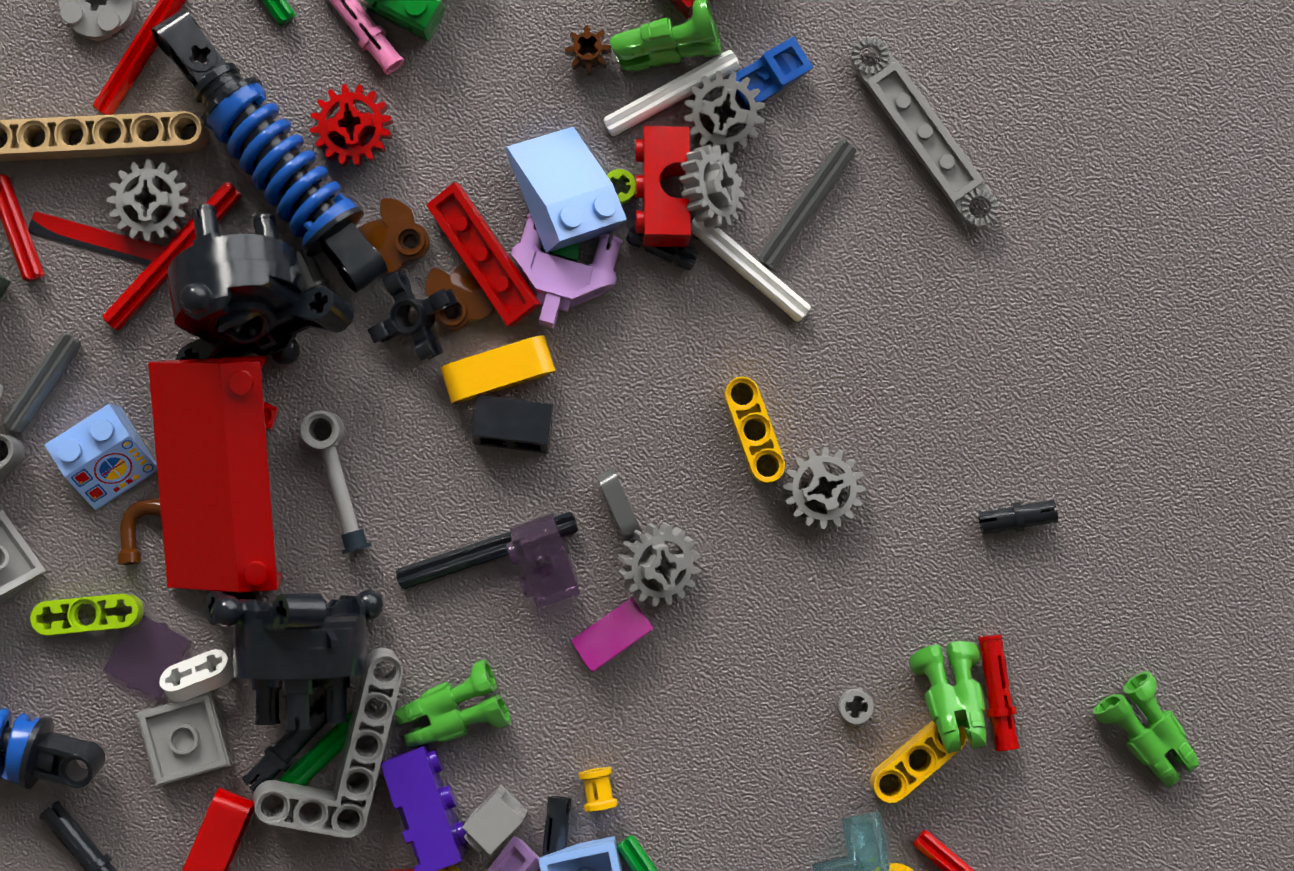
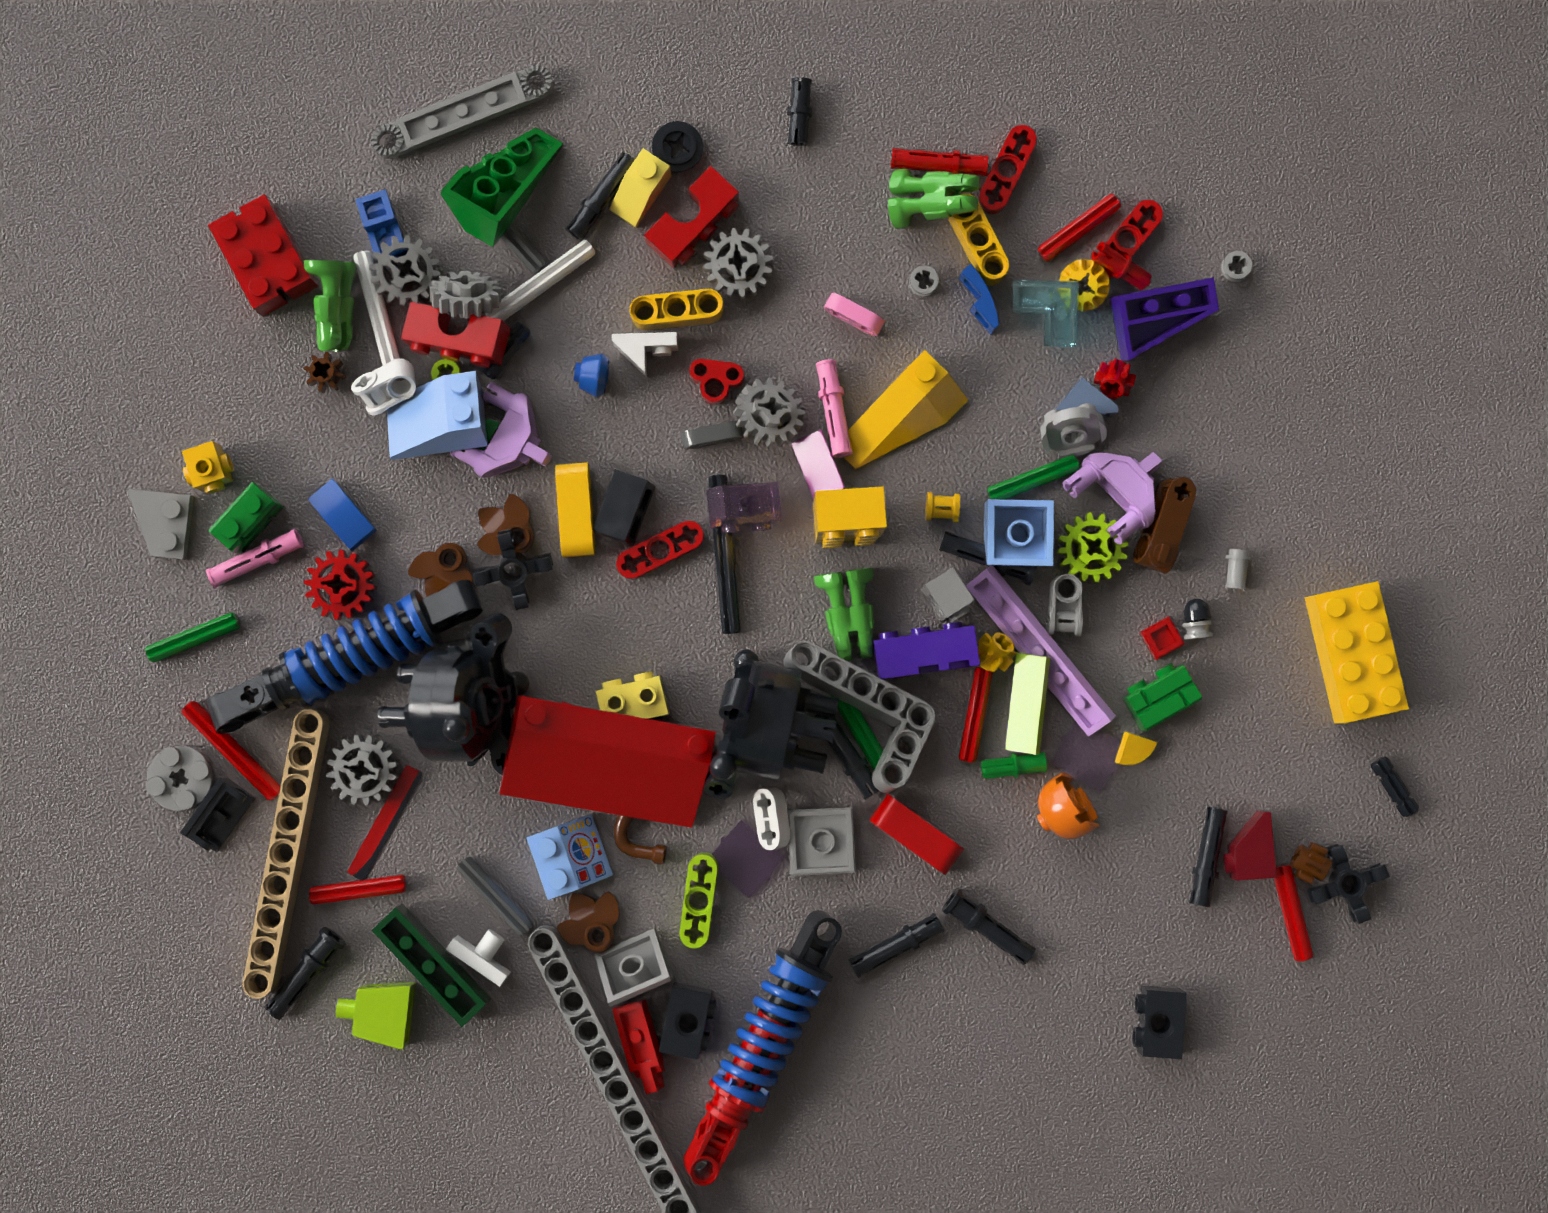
camera: 75 degrees left, 0 degrees up
red axle [103,182,241,330] -> none
light grey piece [301,411,372,554] -> none
red plate [426,182,541,327] -> none
bright green piece [1093,671,1200,788] -> none
none -> black hinge [180,778,256,852]
none -> blue slope [308,478,377,552]
none -> white piece [351,359,416,416]
none -> green wedge [441,127,563,247]
none -> reddish brown plate [557,892,619,952]
none -> black pin [565,152,635,241]
none -> blue cone [574,353,609,398]
none -> light yellow brick [596,671,670,719]
none -> light yellow slope [609,148,672,228]
none -> white slope [612,332,678,377]
none -> red beam [616,521,704,580]
none -> red arch [644,165,739,269]
none -> black gear [652,121,703,173]
none -> red piece [689,359,744,405]
none -> yellow brick [813,486,887,548]
none -> bright pink pin [816,359,853,458]
none -> bright pink beam [824,293,885,337]
none -> yellow wedge [843,350,968,470]
none -> blue slope [959,264,999,335]
none -> red beam [978,125,1036,214]

